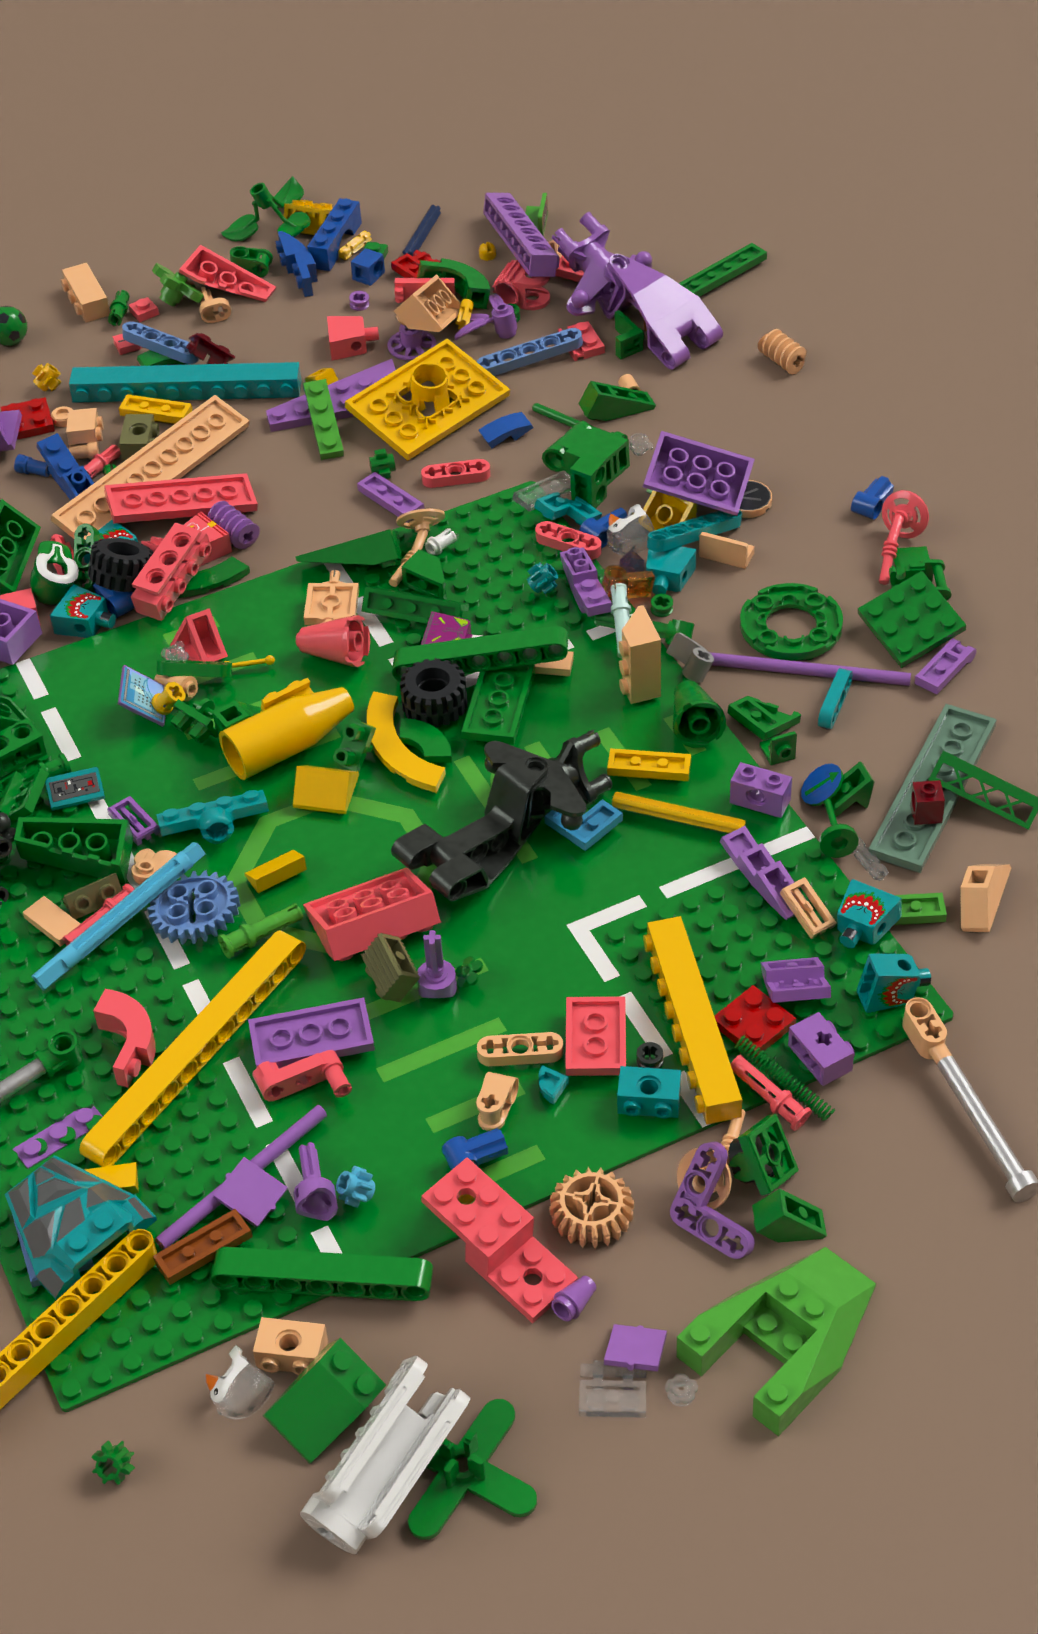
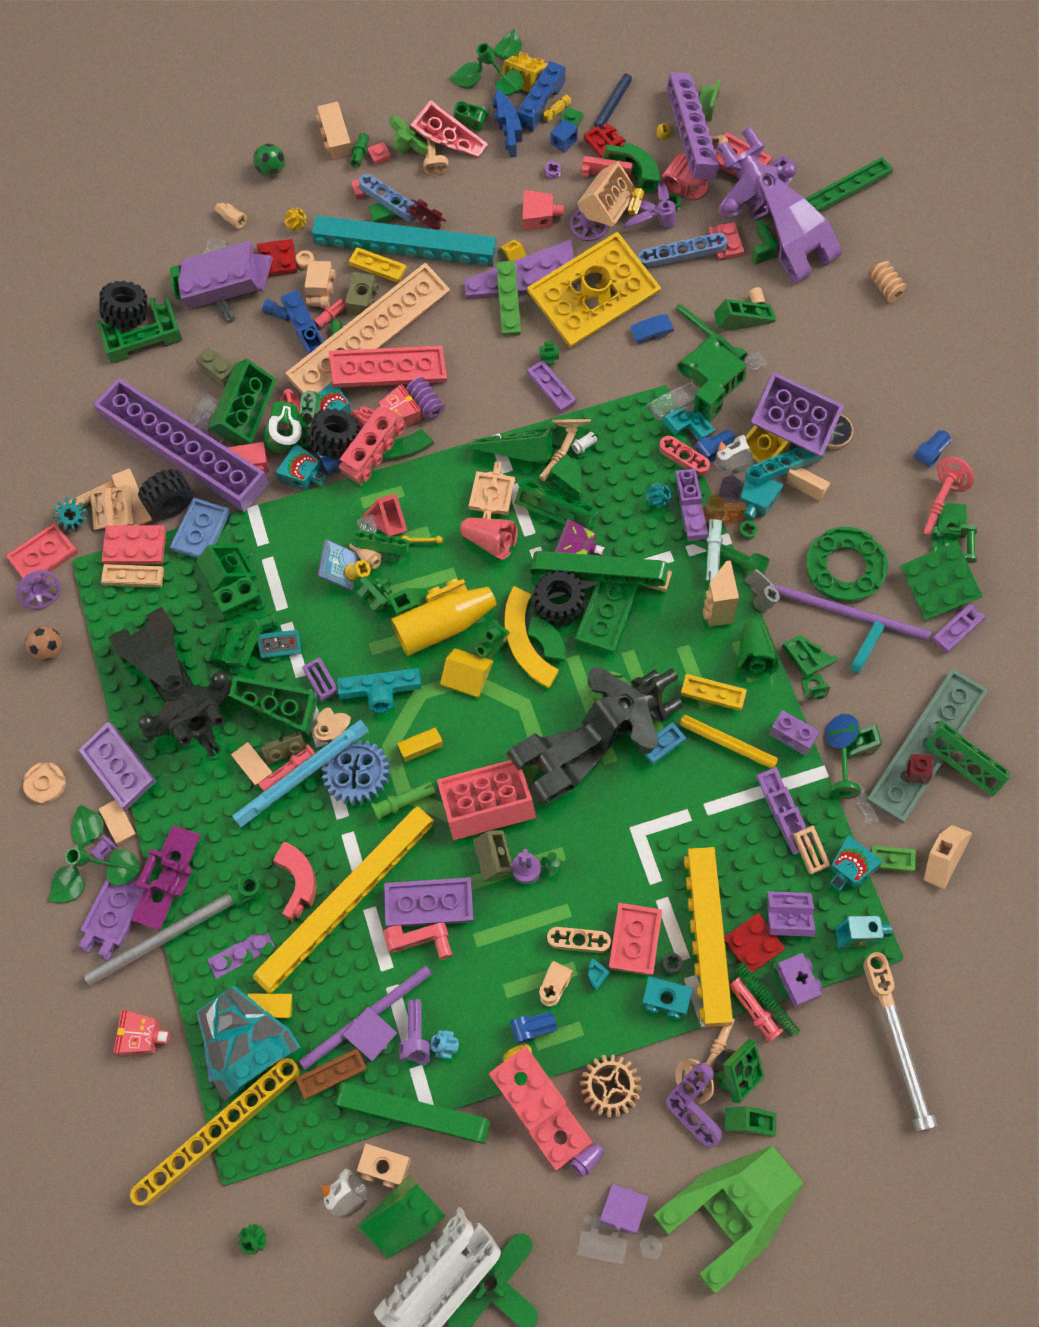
camera: 10 degrees right, 20 degrees up
coral beam [421,459,490,488] -> none

